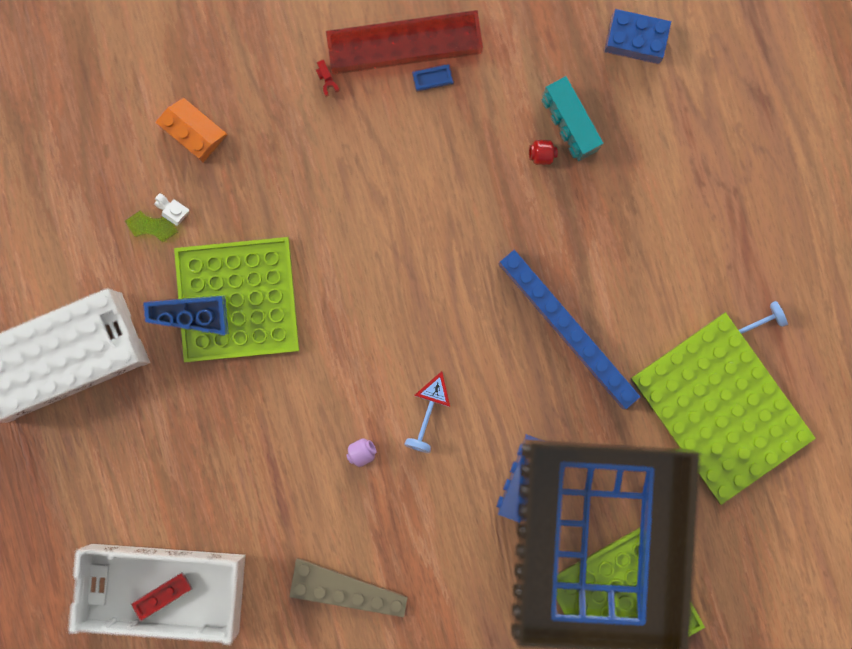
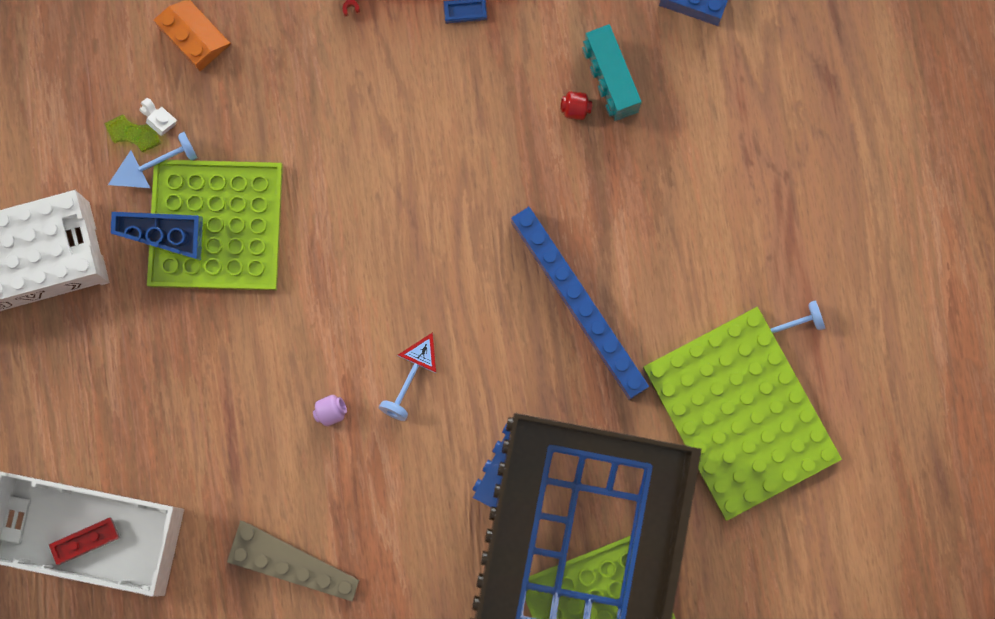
camera: 10 degrees right, 5 degrees down
none -> light blue piece [108,132,198,188]

